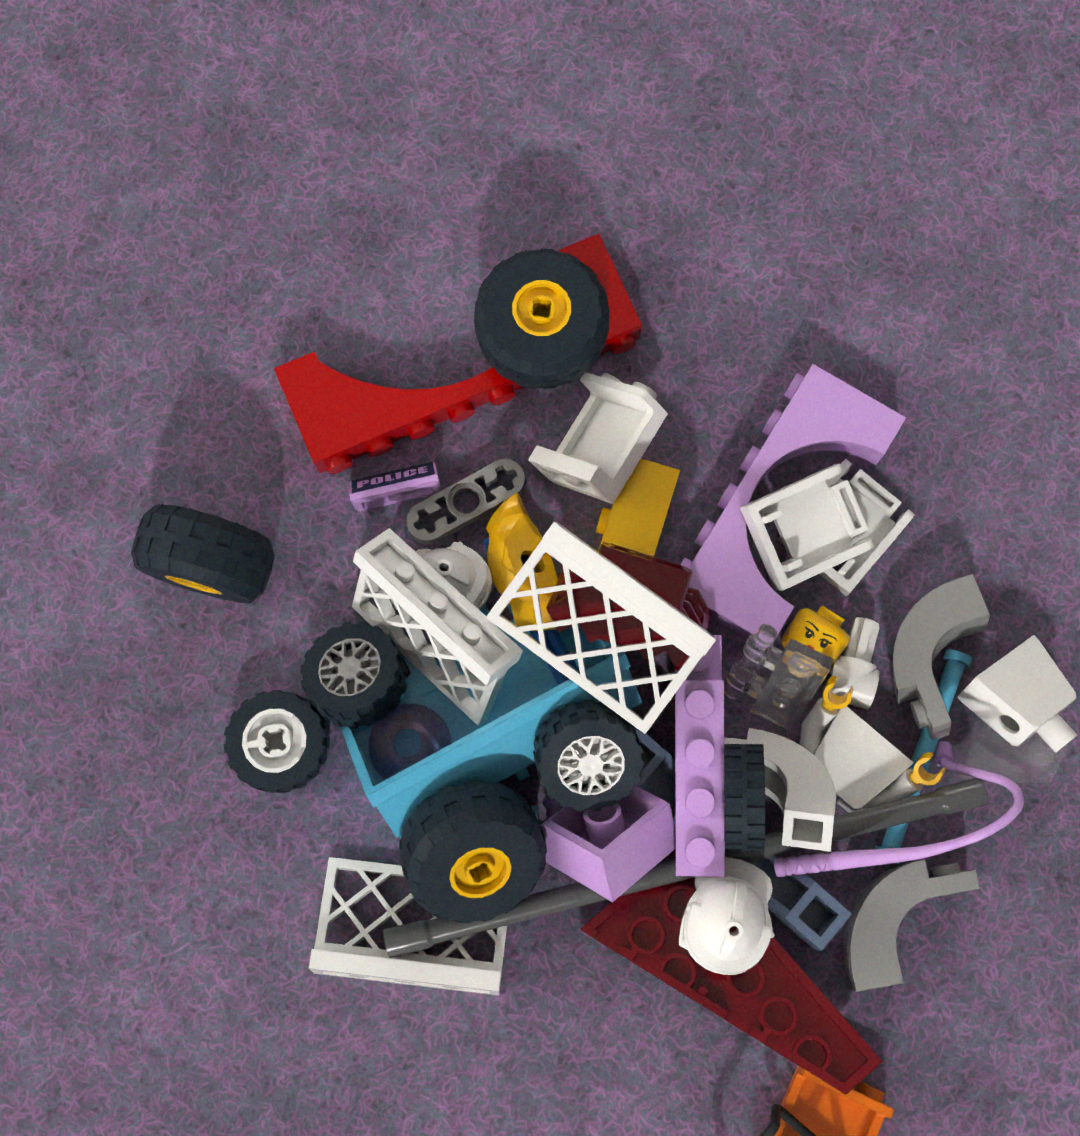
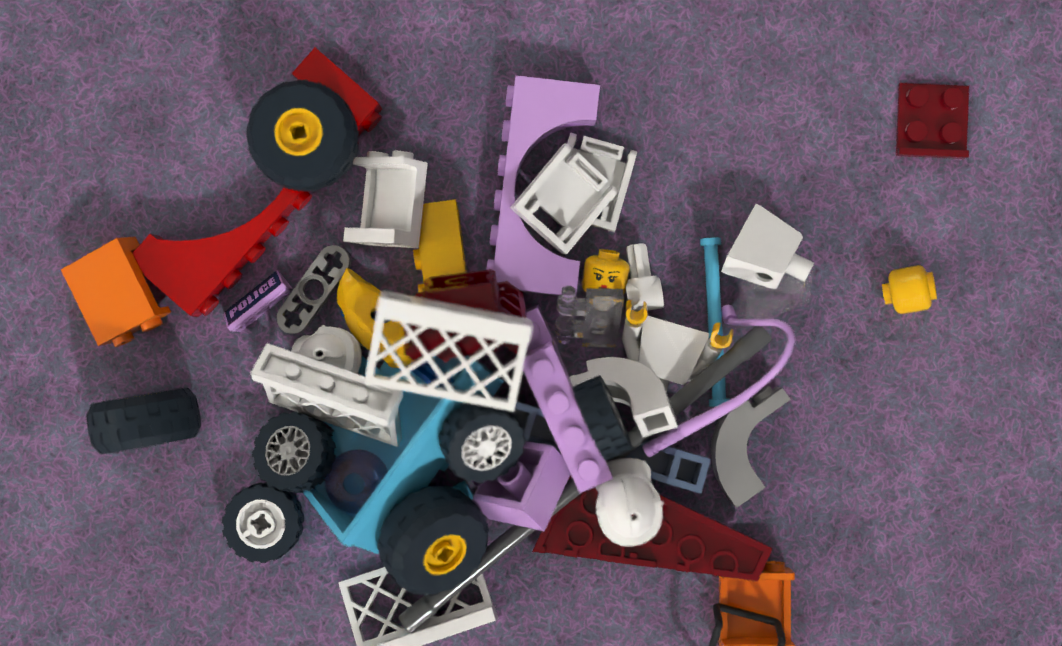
camera: 30 degrees left, 10 degrees up
light grey arch [892,574,990,741] -> none
none -> orange panel [61,237,172,348]

